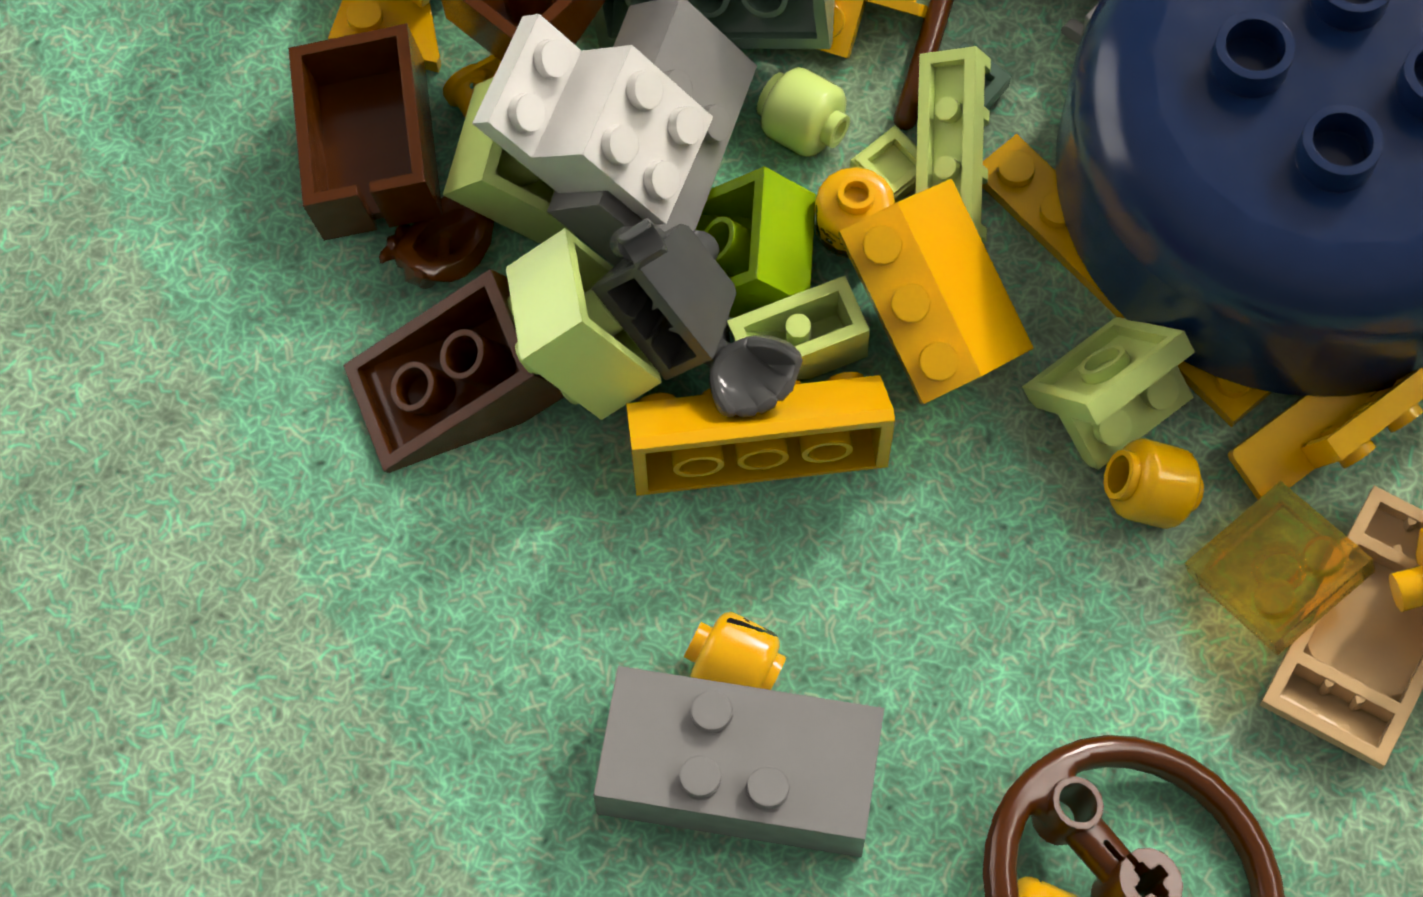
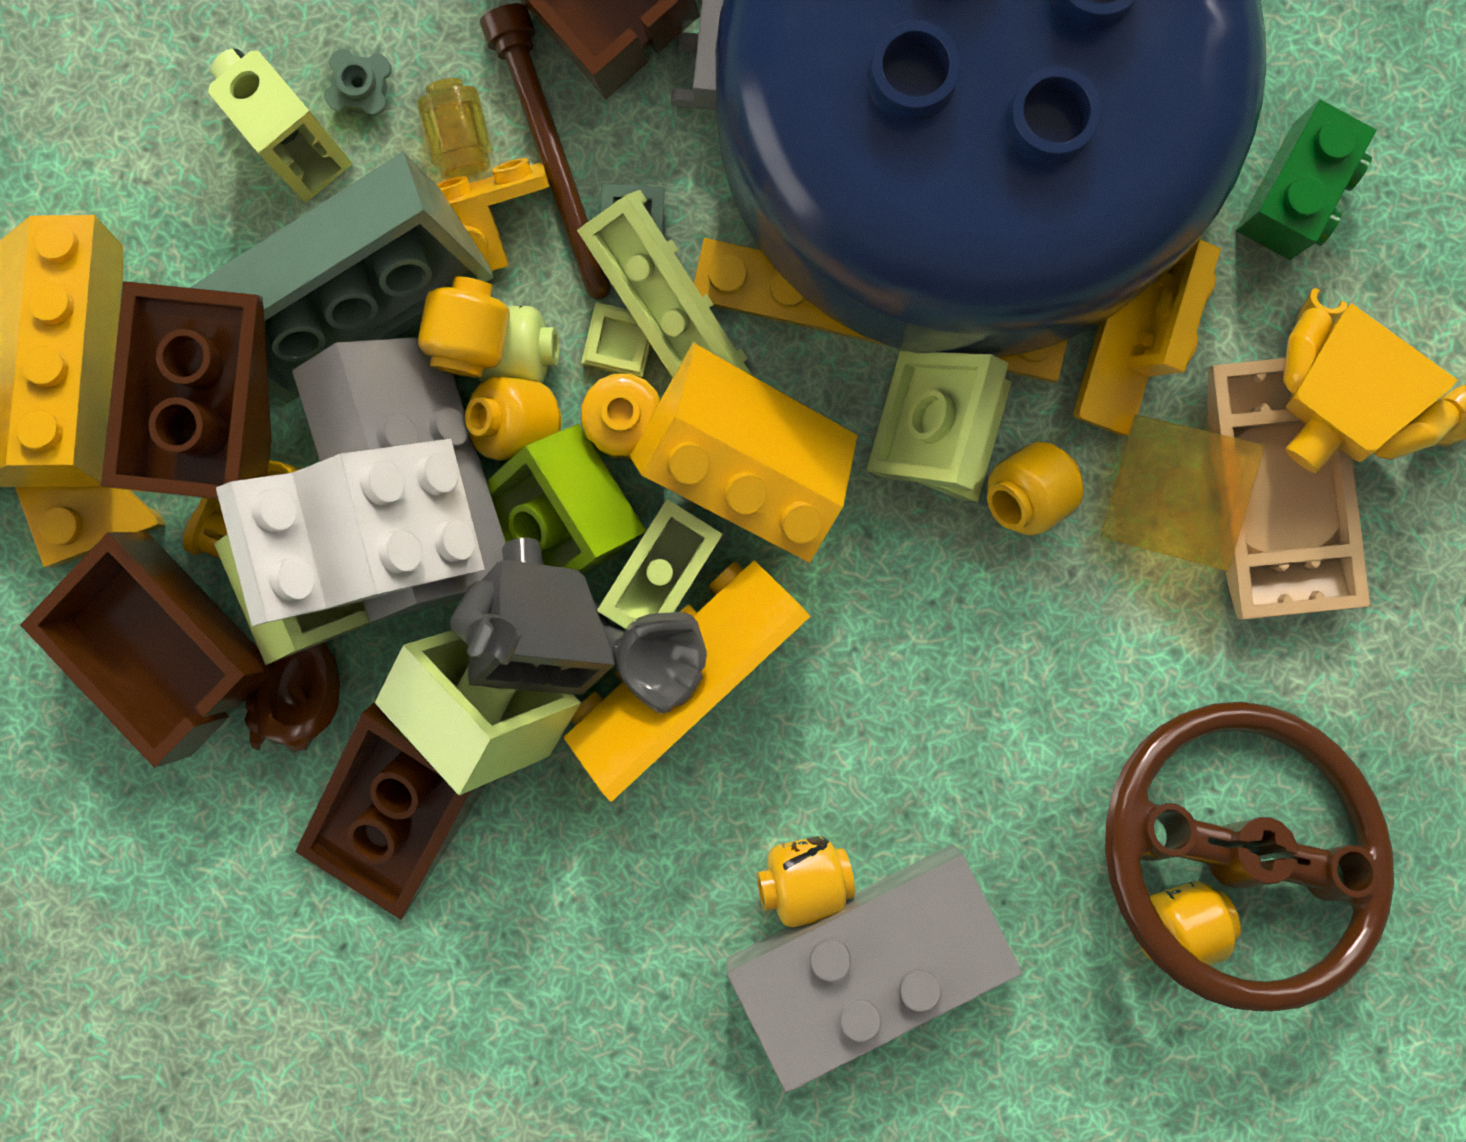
camera: 35 degrees left, 20 degrees up
none -> yellow head [418,276,510,378]
none -> yellow head [465,376,562,460]

